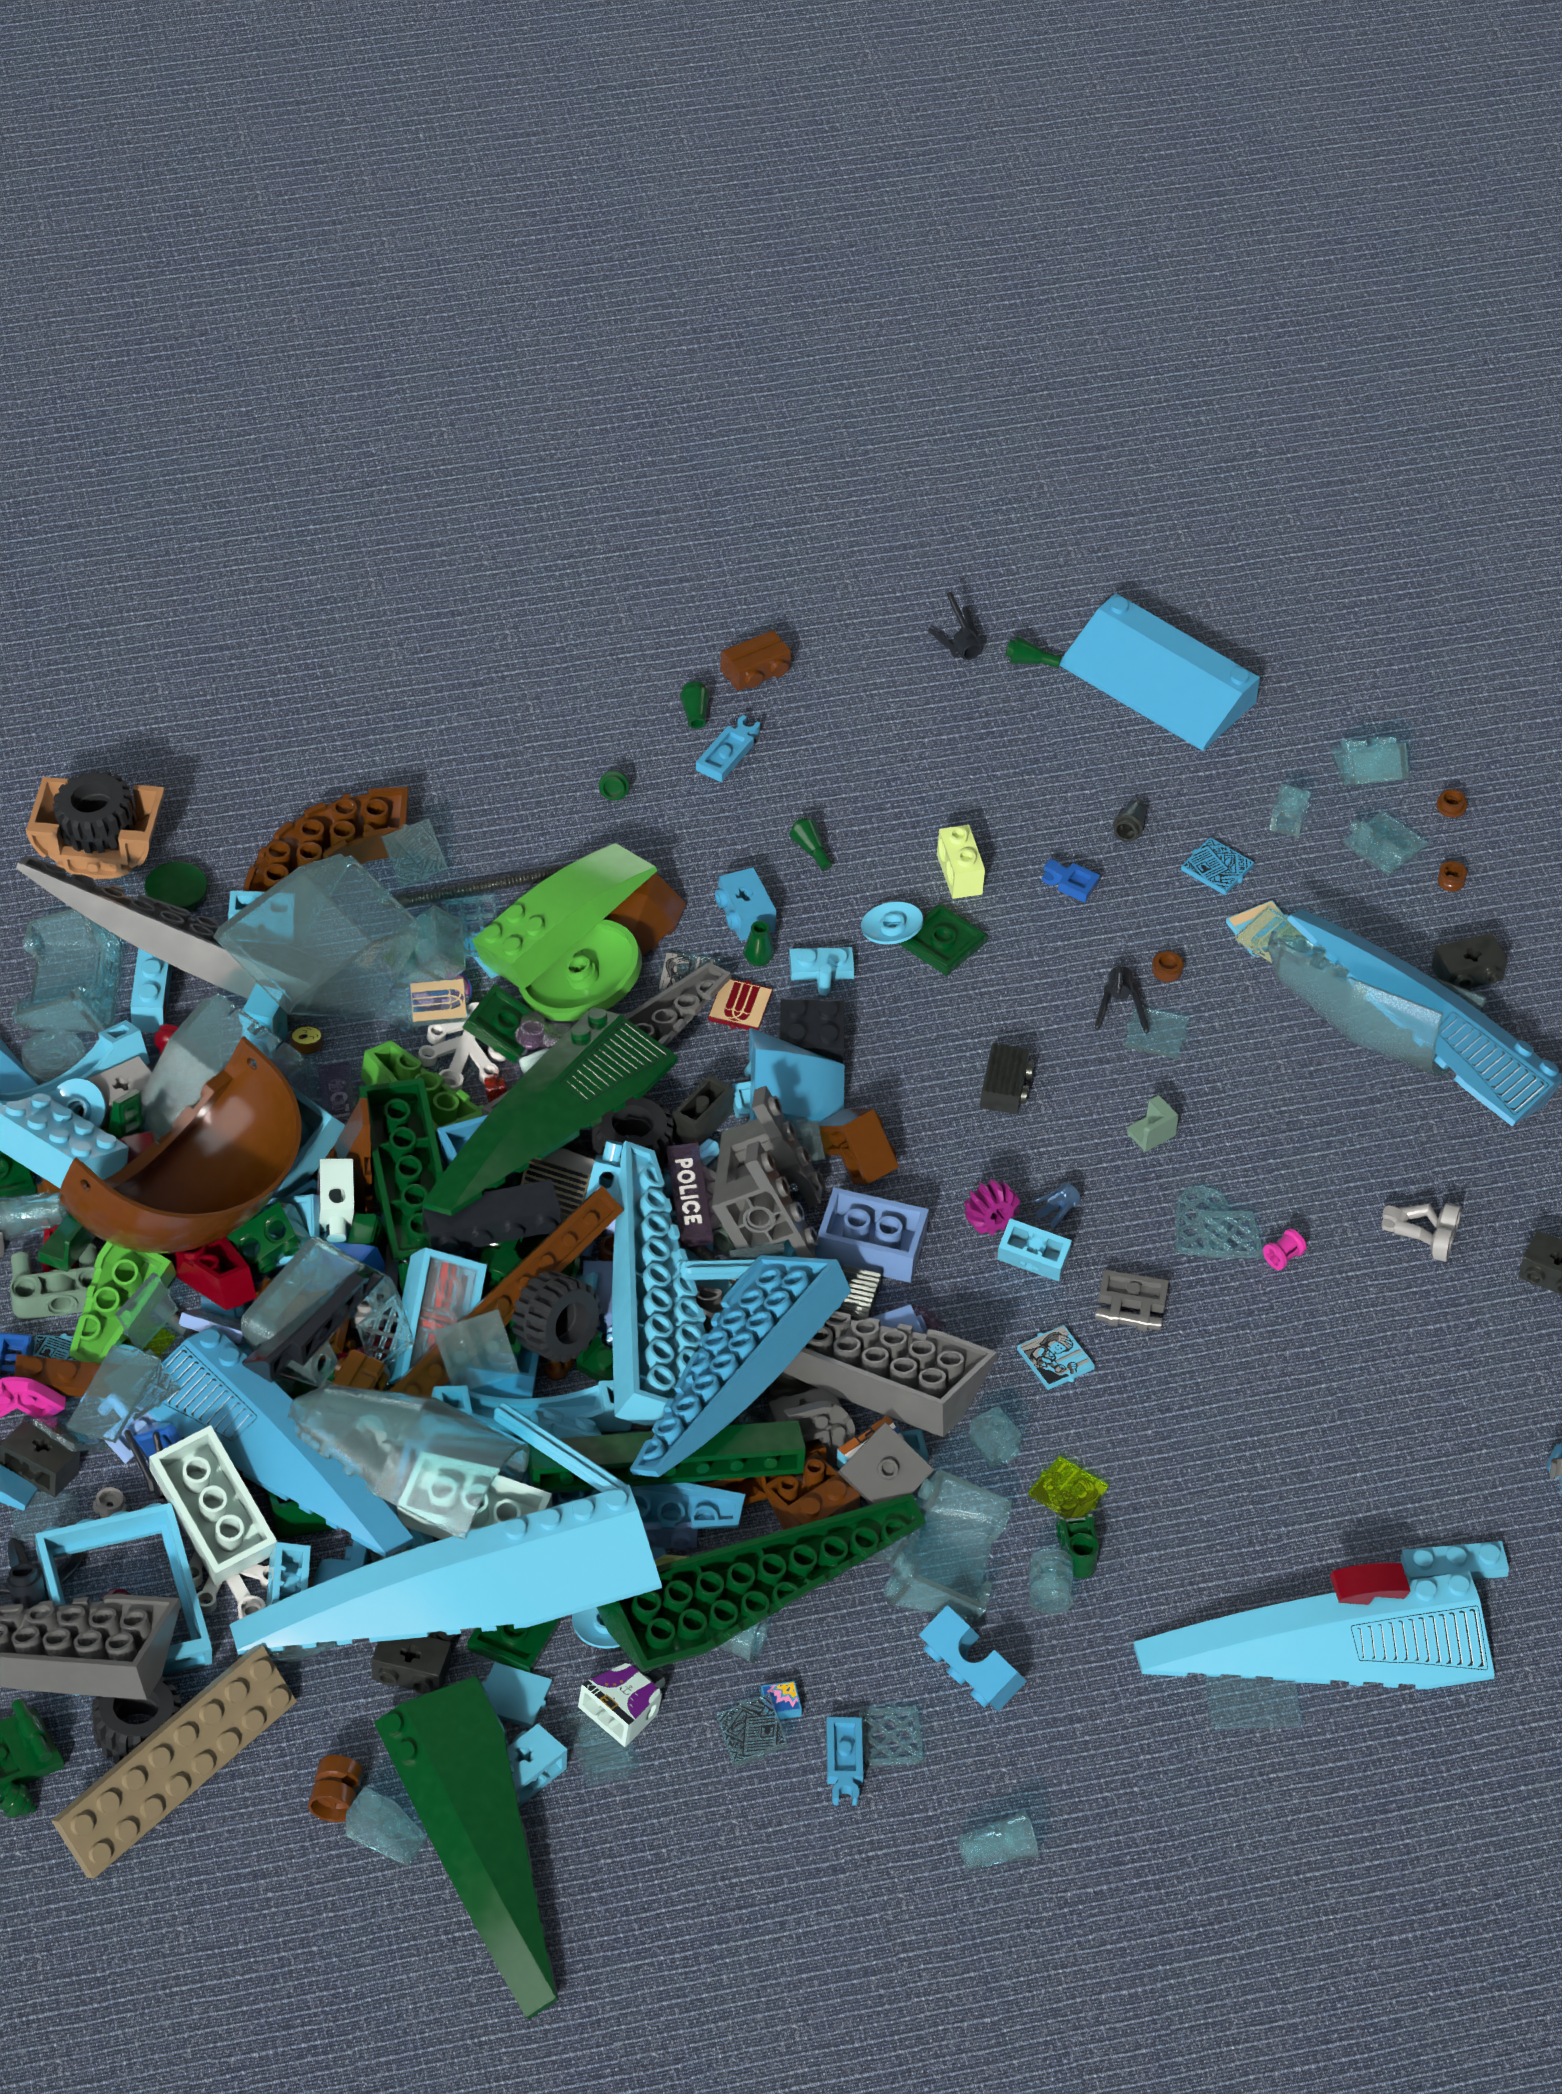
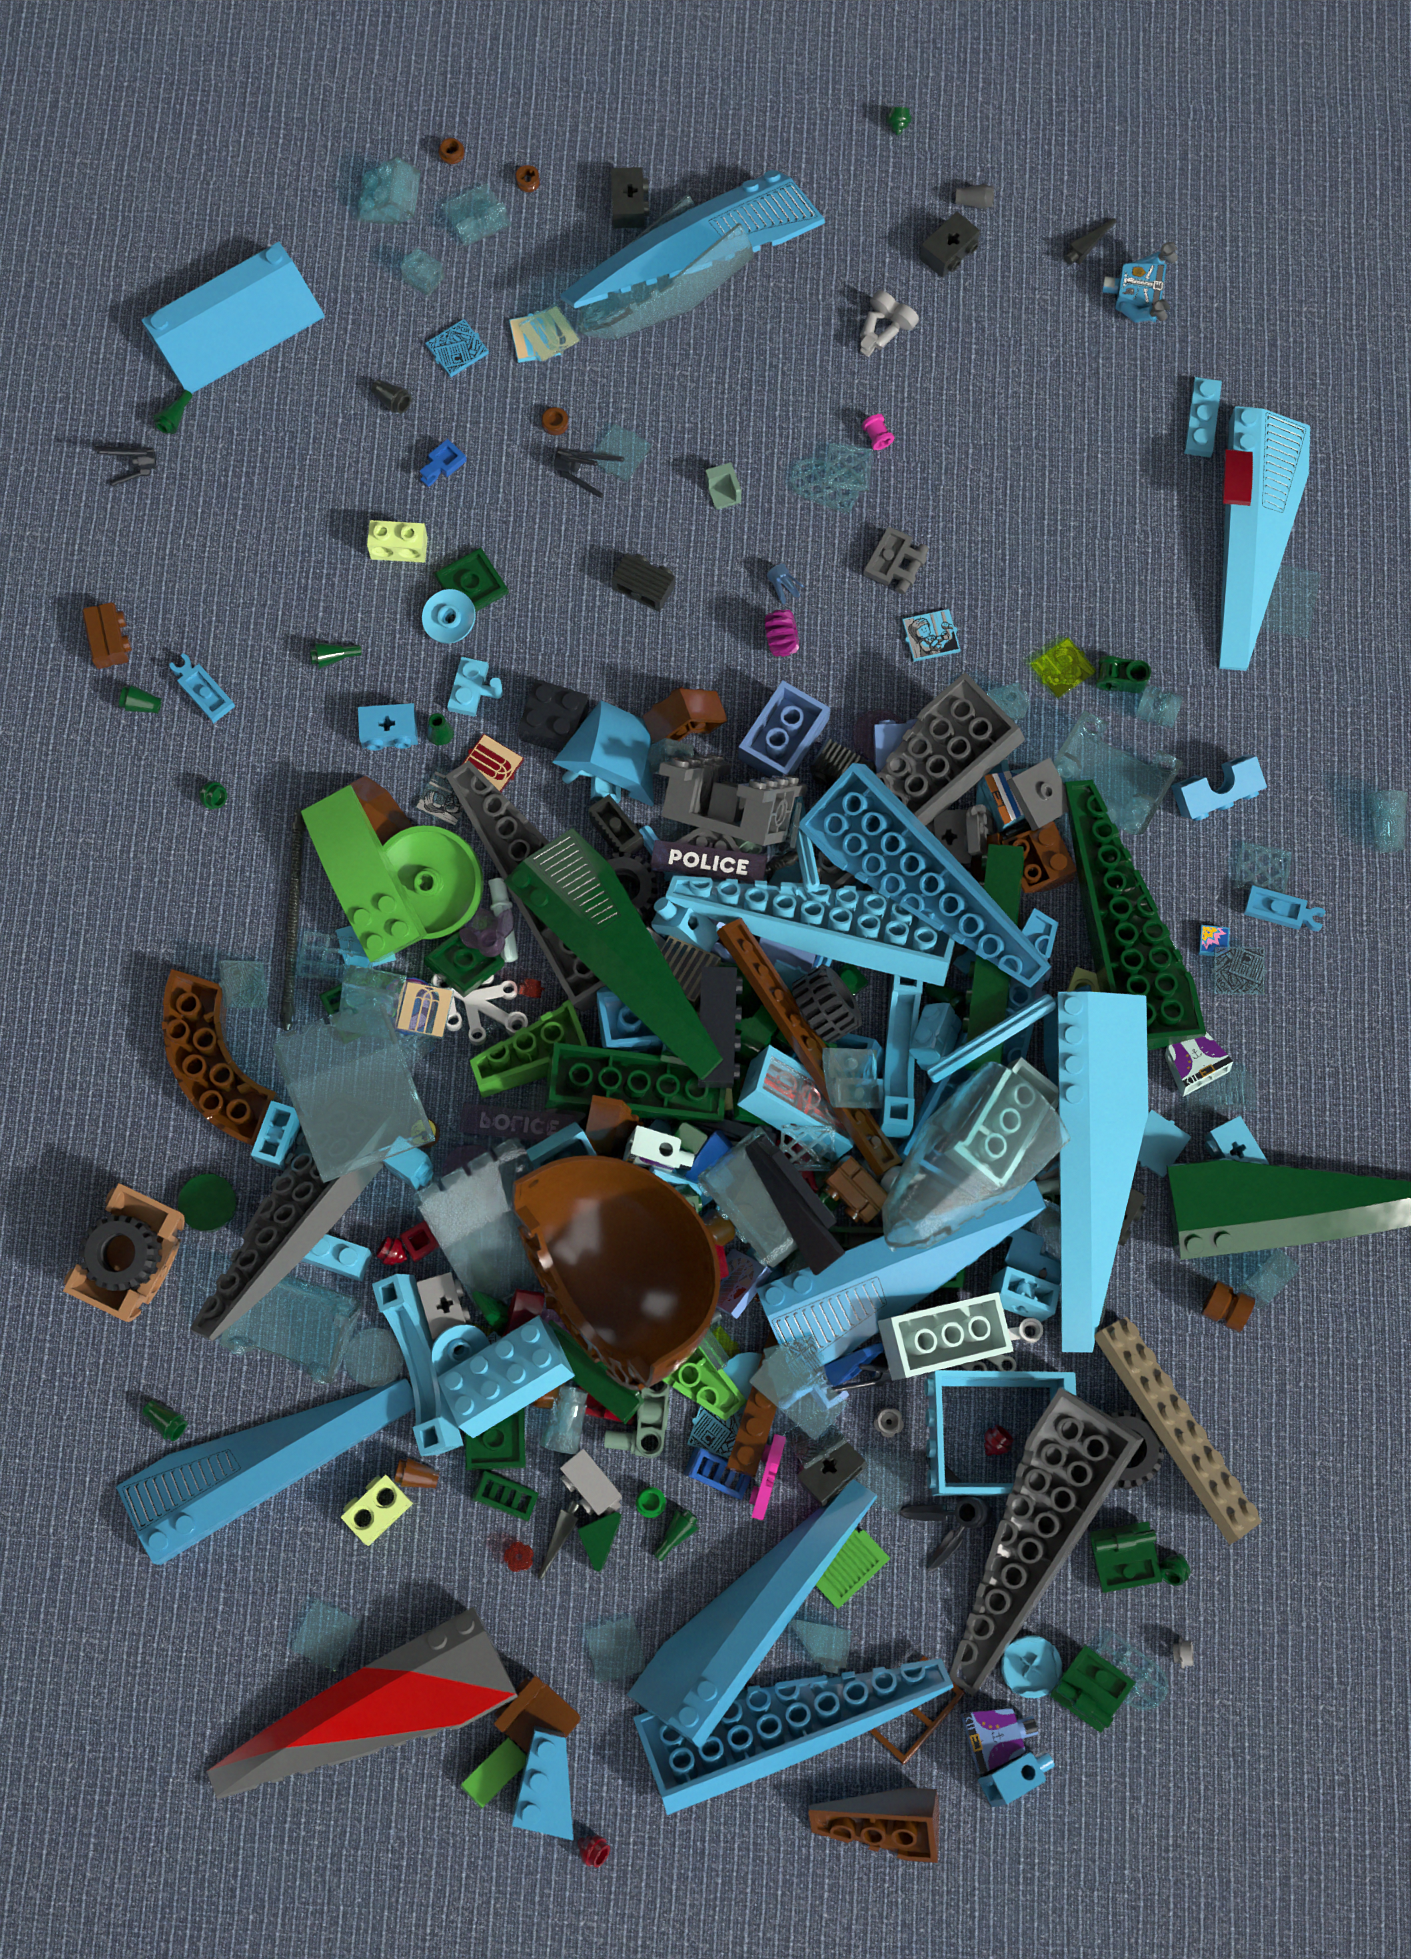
camera: 70 degrees left, 25 degrees up
medium azure brick [997,1218,1072,1282] -> none

